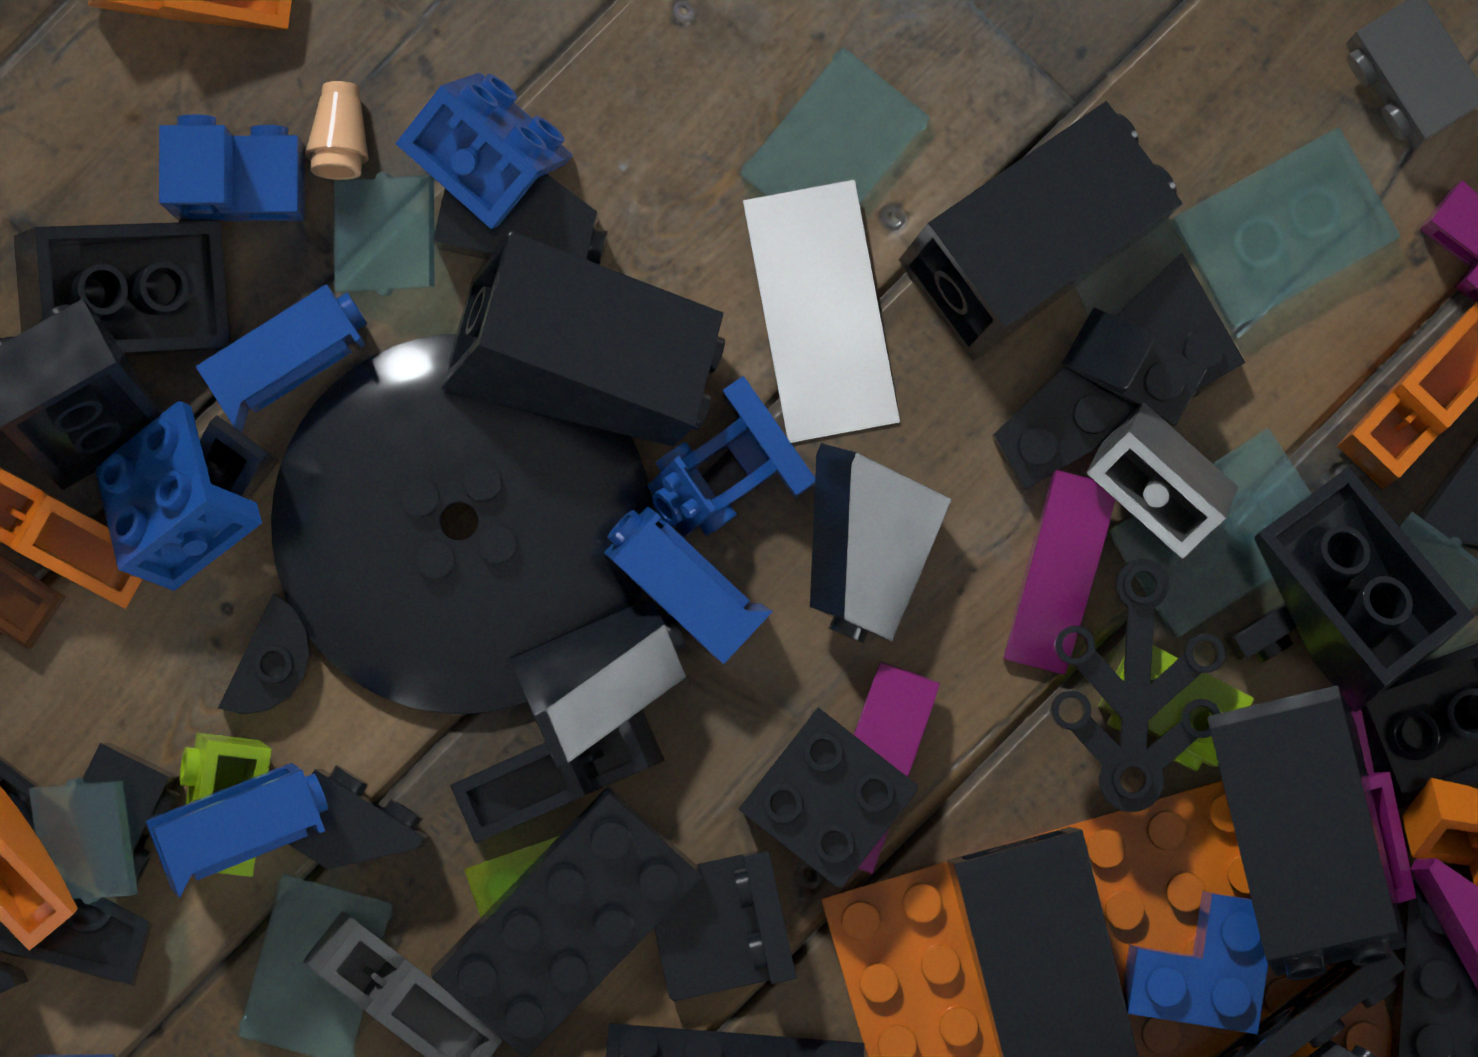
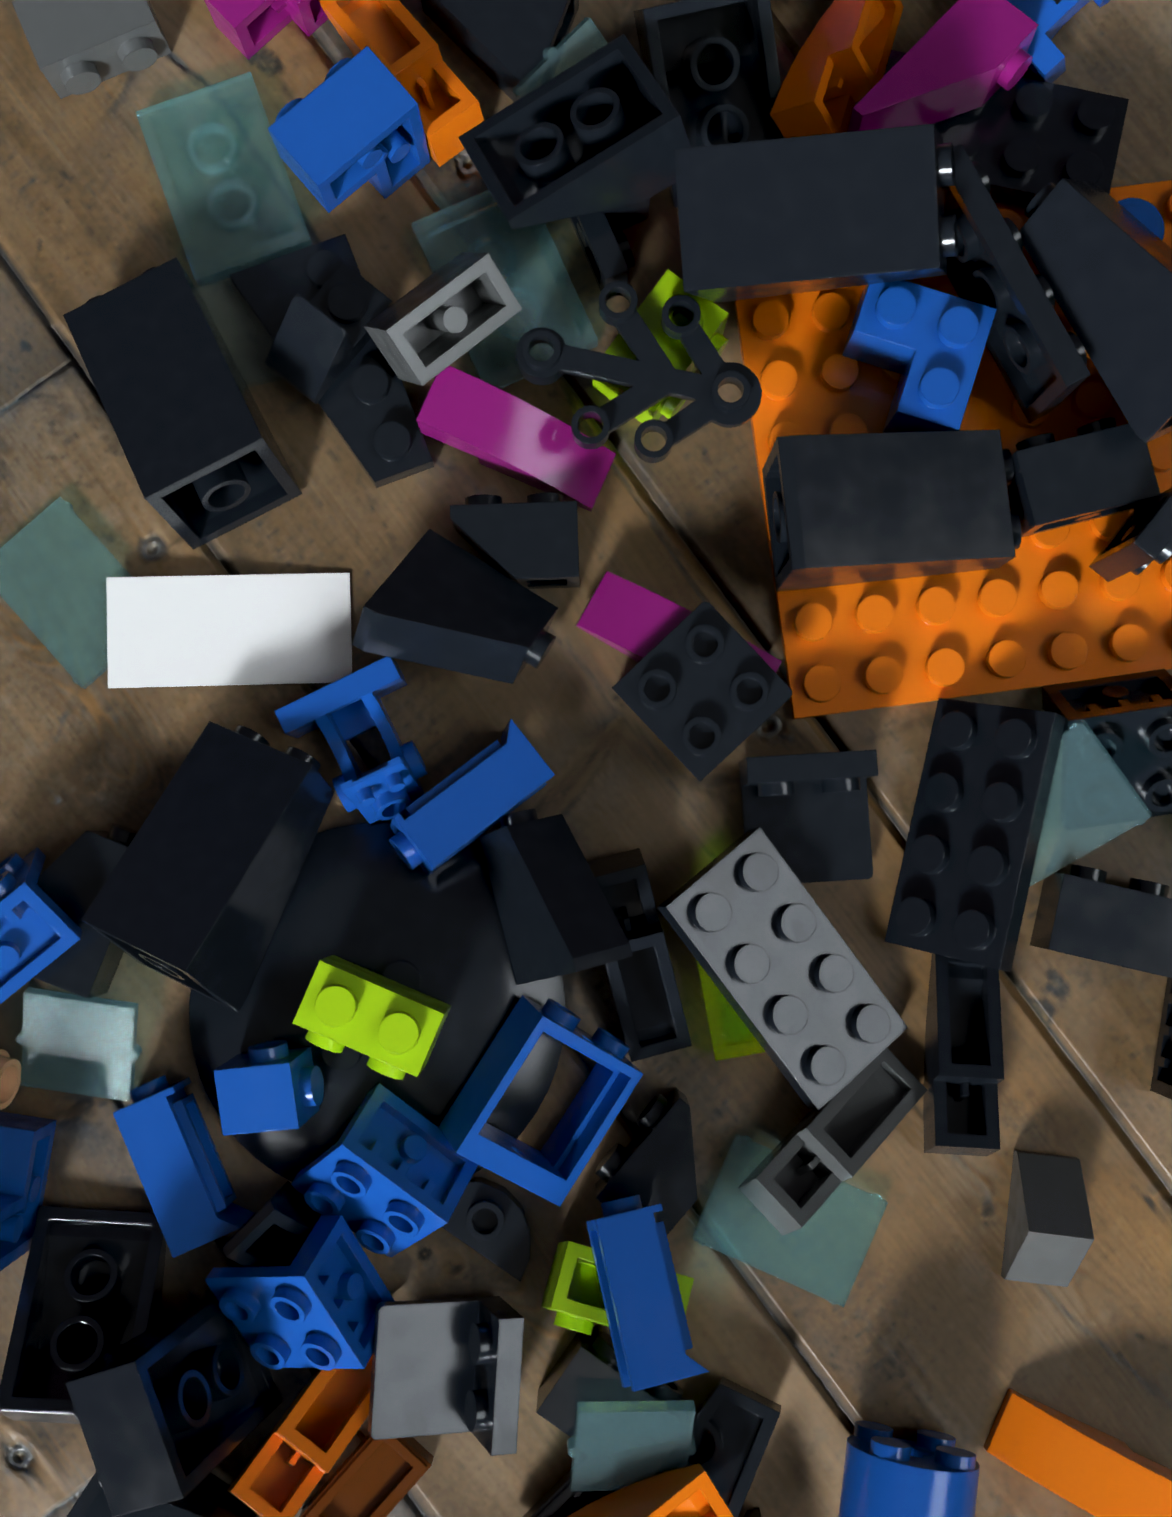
camera: 80 degrees left, 0 degrees up
none -> blue brick [213,1040,324,1136]
none -> blue brick [268,46,431,213]
none -> blue bracket [291,1083,478,1257]
none -> lime brick [293,955,451,1080]
none -> bracket [368,1296,524,1456]
none -> blue window [438,995,643,1207]
none -> black slope [450,492,580,589]

